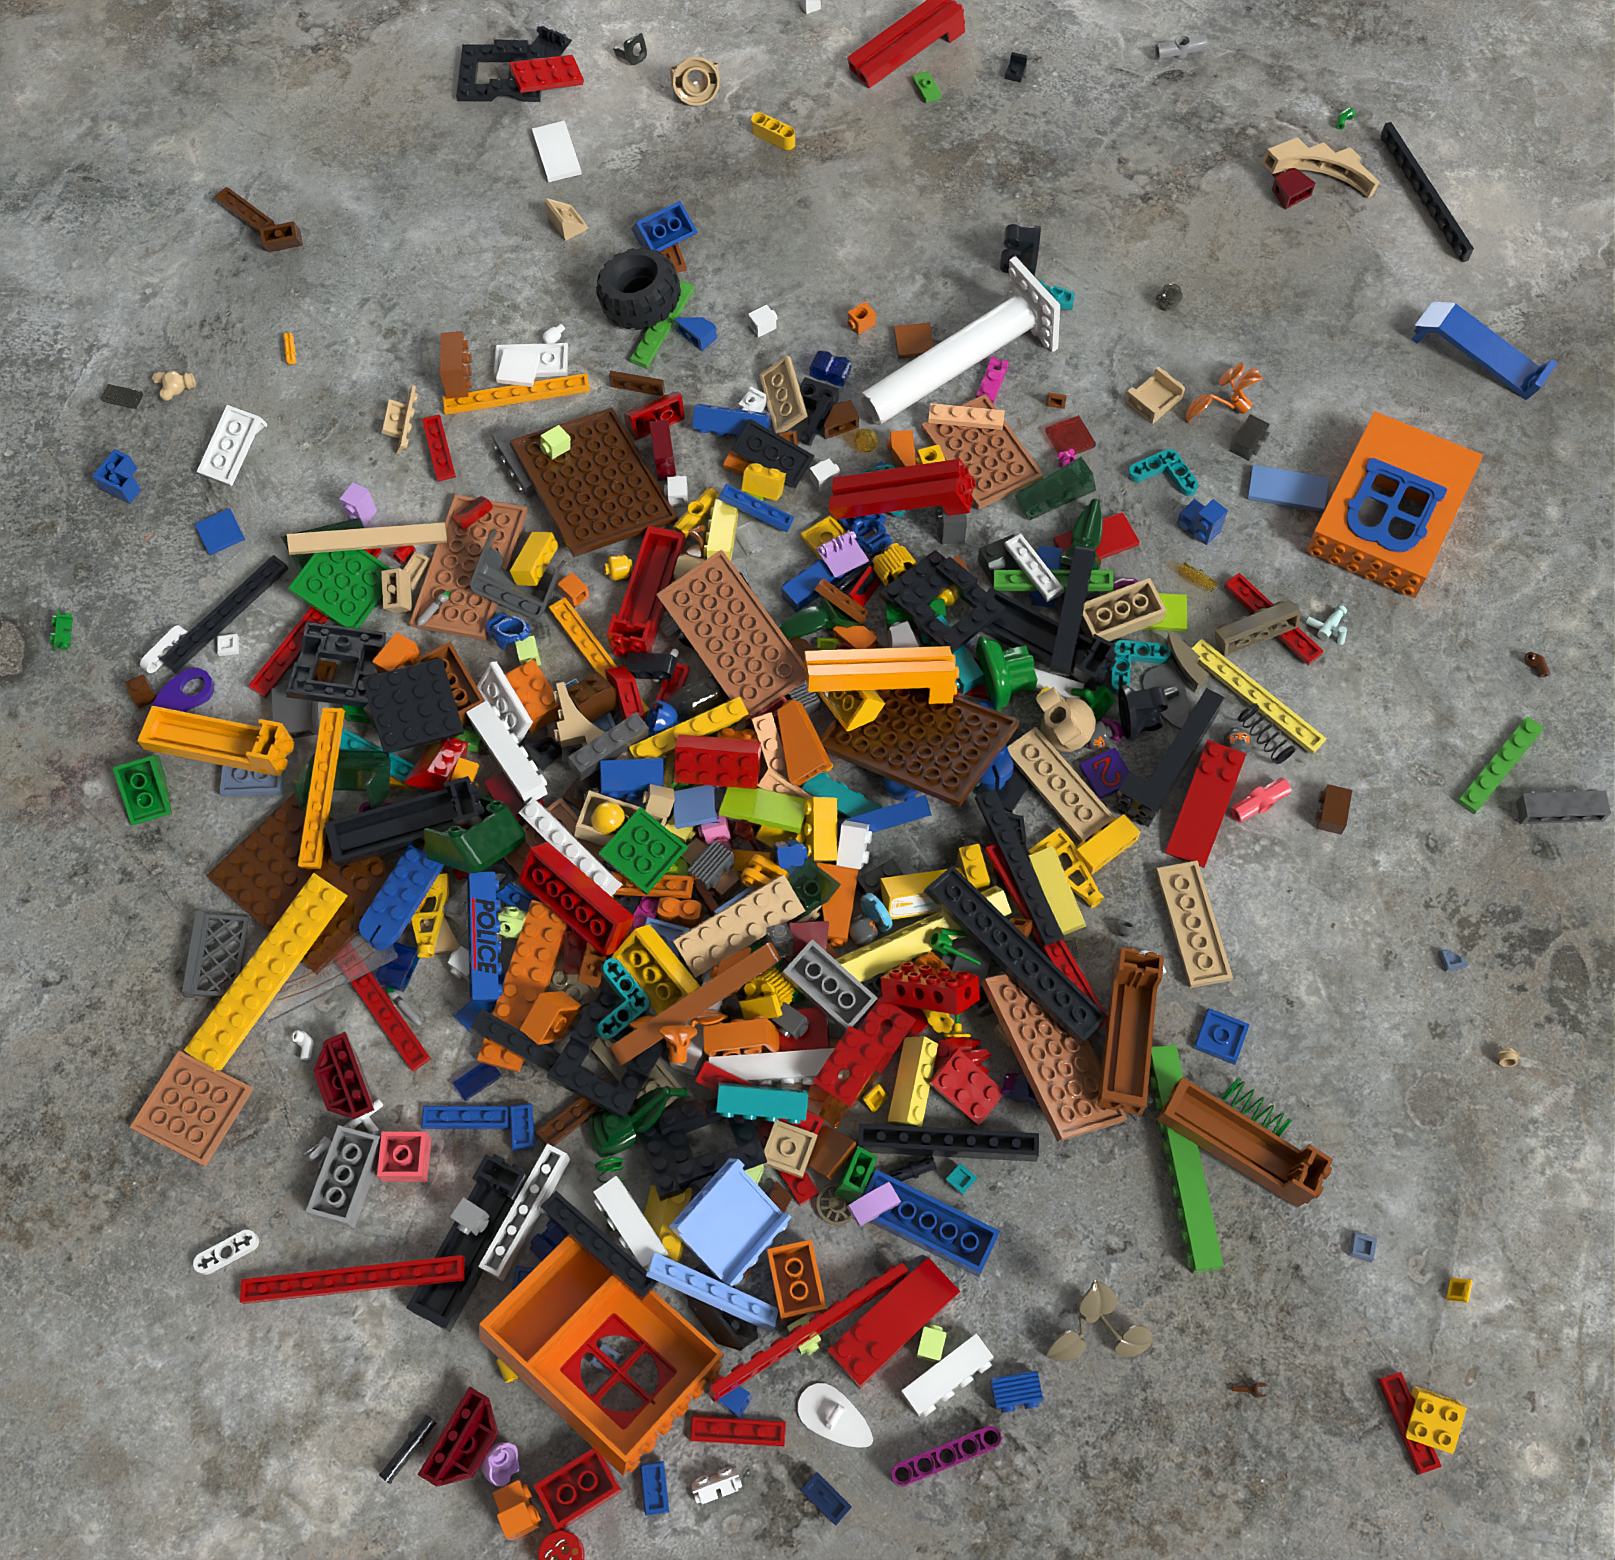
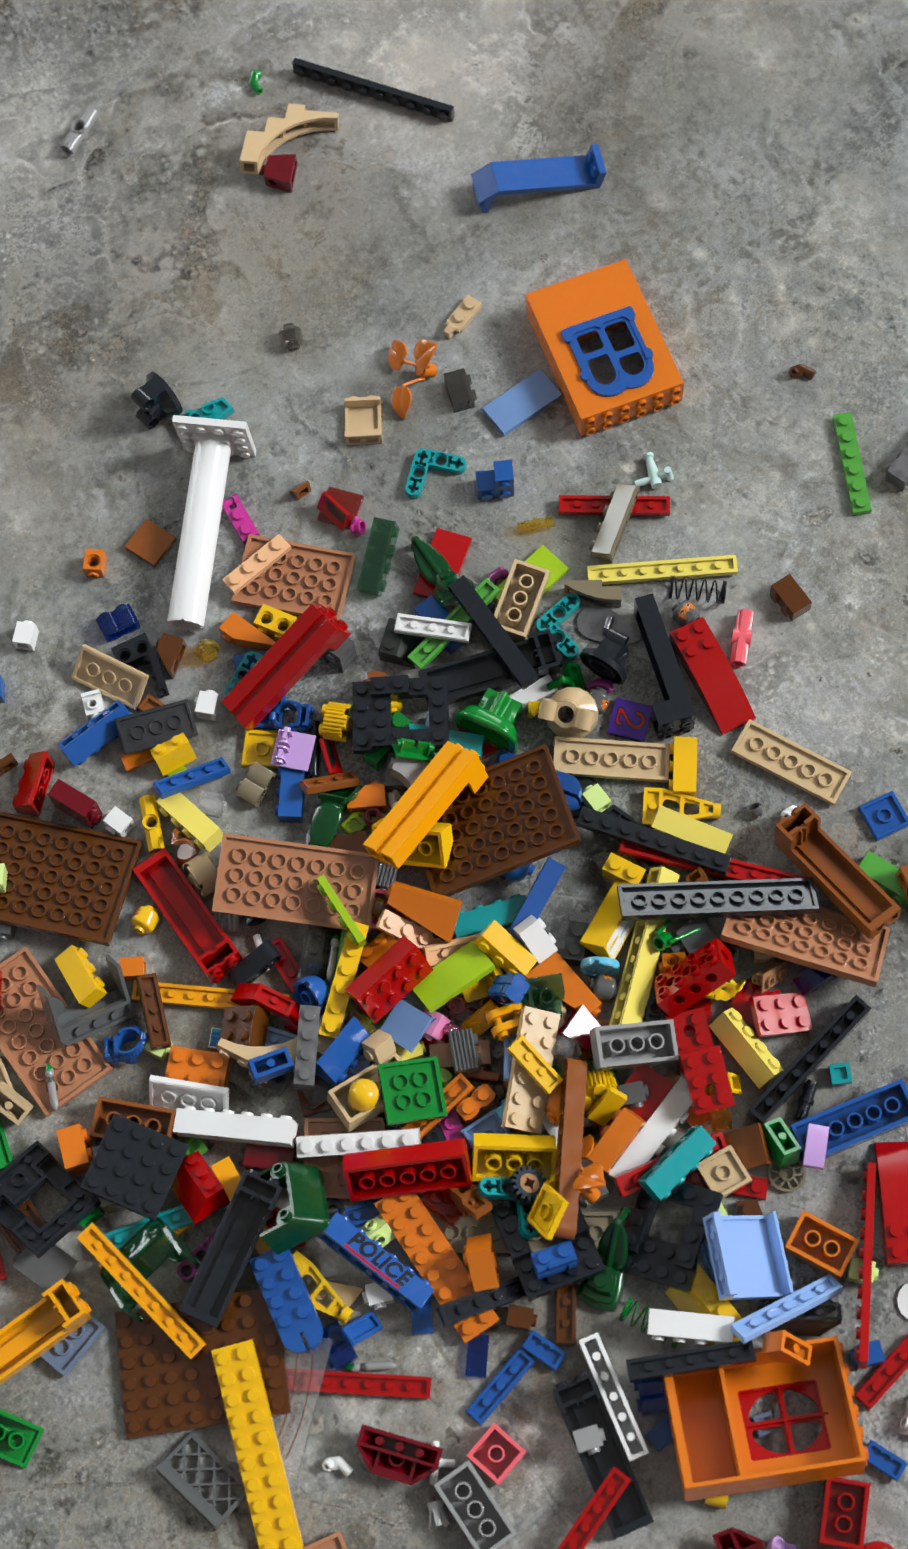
camera: 45 degrees left, 5 degrees up
black slope [525,737,562,771] -> none
none -> reddish brown tile [136,973,171,1050]
none -> dark tan brick [236,762,277,808]
none -> blue brick [248,1046,294,1085]
none -> lime plate [316,875,366,948]
none -> red slope [317,491,352,530]
none -> light grey piece [327,934,339,981]
none -> blue tile [338,1311,384,1349]
none -> dark brown tile [372,897,384,918]
none -> green hinge [392,738,435,762]
none -> tan hinge [444,294,482,339]
none -> yellow plate [506,1035,563,1094]
none -> reddish brown brick [506,1304,537,1332]
none -> black wheel [507,1165,547,1207]
none -> yellow tile [527,1183,569,1240]
none -> blue brick [531,1240,577,1280]
none -> yellowish green brick [582,783,611,812]
none -> medium nougat hinge [751,960,787,993]
none -> orange slope [762,1330,812,1367]

